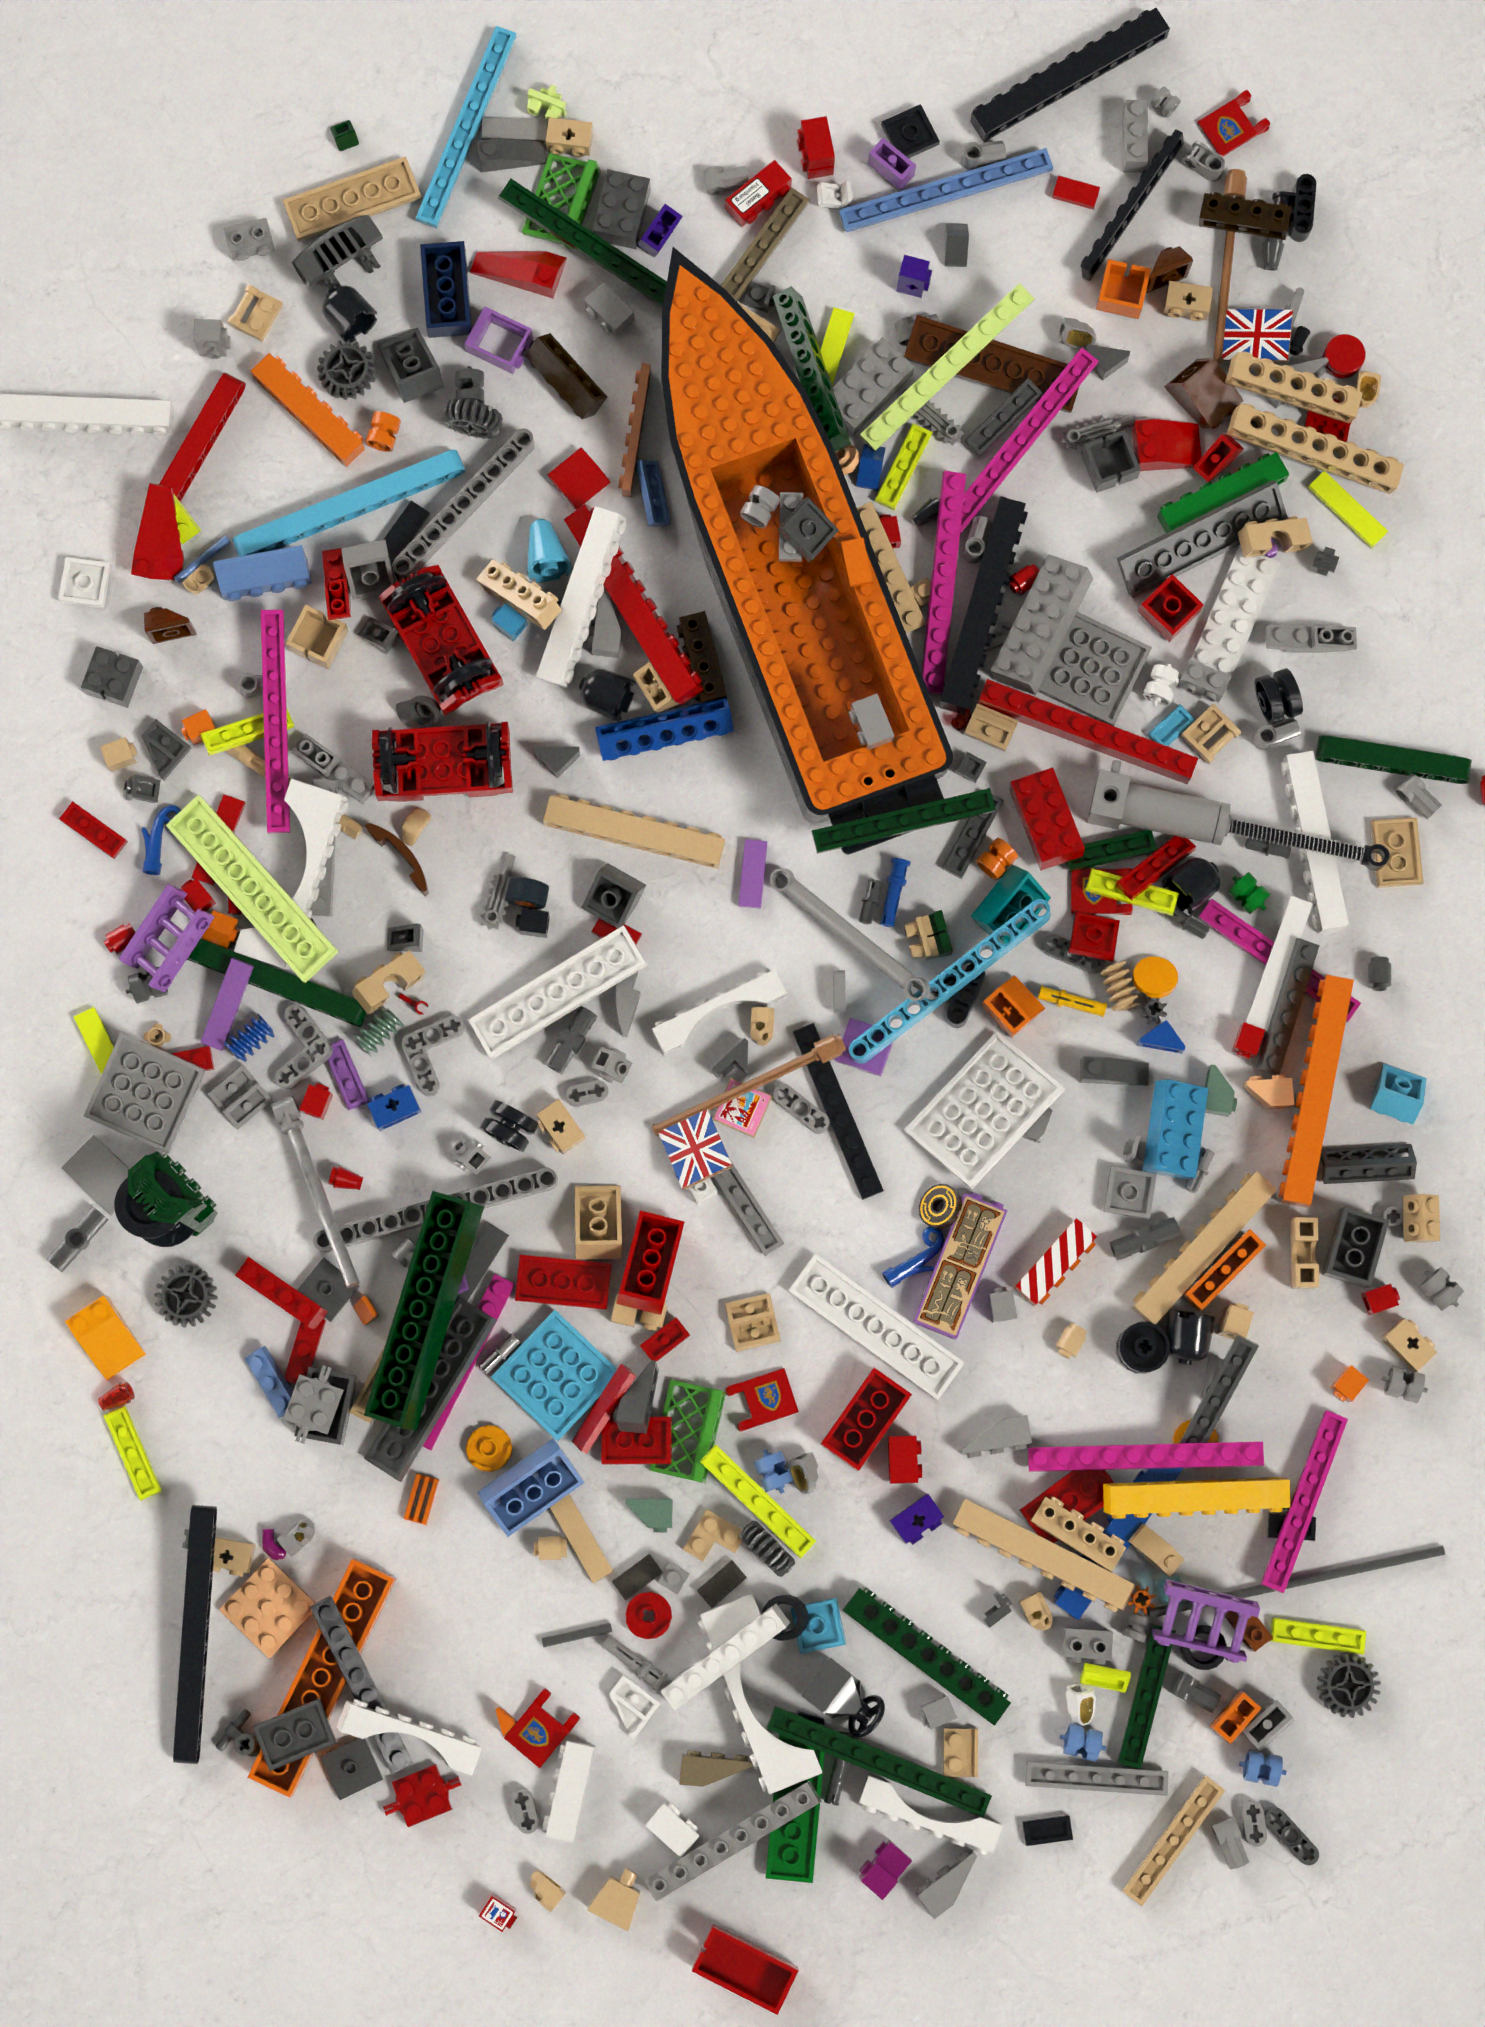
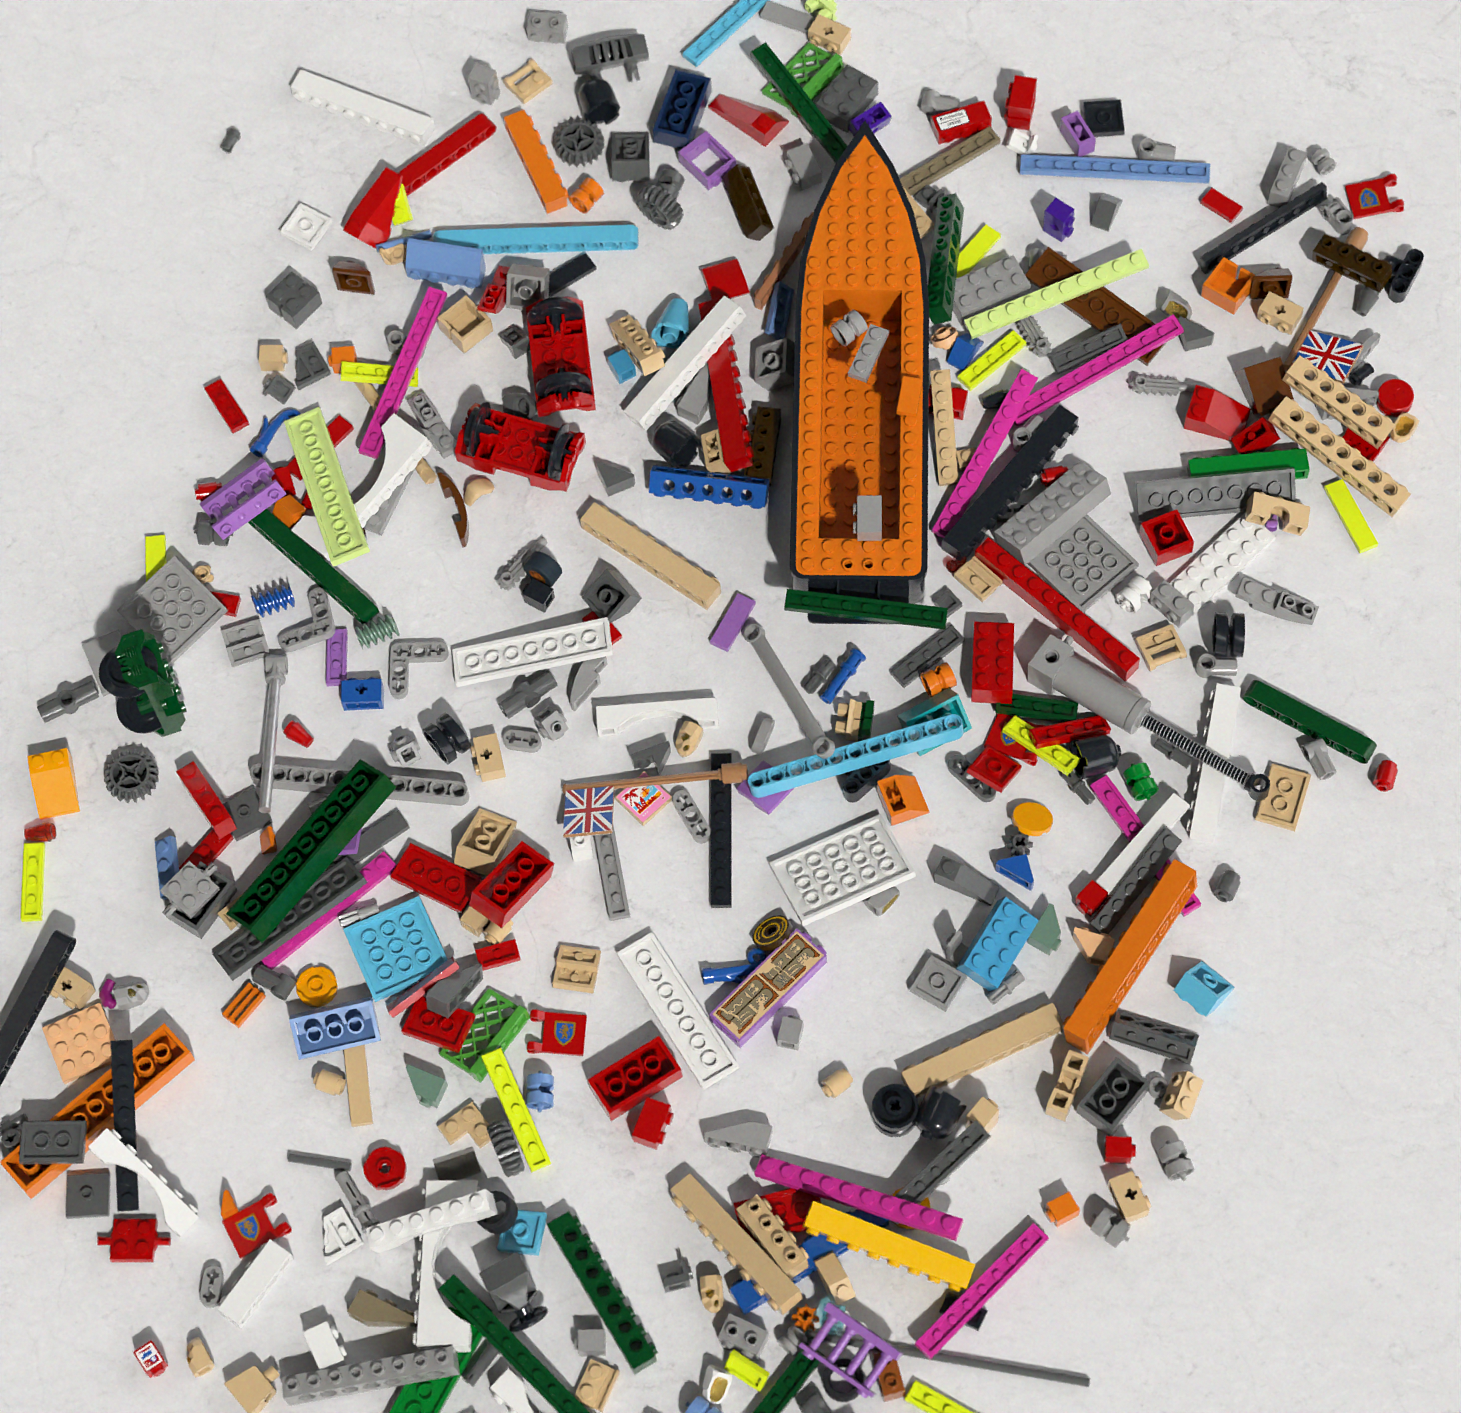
camera: 30 degrees right, 15 degrees down
medium lavender tile [200,958,254,1051] -> none
tan plate [282,156,421,242] -> none
red brick [299,1083,333,1120] -> none
tan arch [352,950,426,1015] -> none
dark grey slope [387,923,423,952] -> none
light grey beam [392,428,535,581] -> none
red hand [398,993,428,1015] -> none
dark grey slope [477,138,546,172] -> none
clear smoke tile [612,1553,663,1600] -> none
light grey brick [658,1562,690,1595] -> none
dark grey plate [778,497,839,562] -> none
light grey rock [789,1452,818,1494] -> none
dark purple brick [889,1494,944,1545] -> none
black brick [970,8,1170,142] -> none
brick [1014,1218,1097,1306] -> none
yellow pin [1037,985,1107,1017] -> none
dark grey piece [1081,430,1141,493] -> none
tan piece [1100,961,1141,1011] -> none
dark grey piece [1109,1217,1181,1261] -> none
medium azure tile [1147,704,1195,746] -> none
orange brick [1182,1229,1266,1312] -> none
dark grey gear [1313,546,1339,576] -> none
none -> dark grey piece [252,965,297,1001]
none -> light grey brick [754,338,795,391]

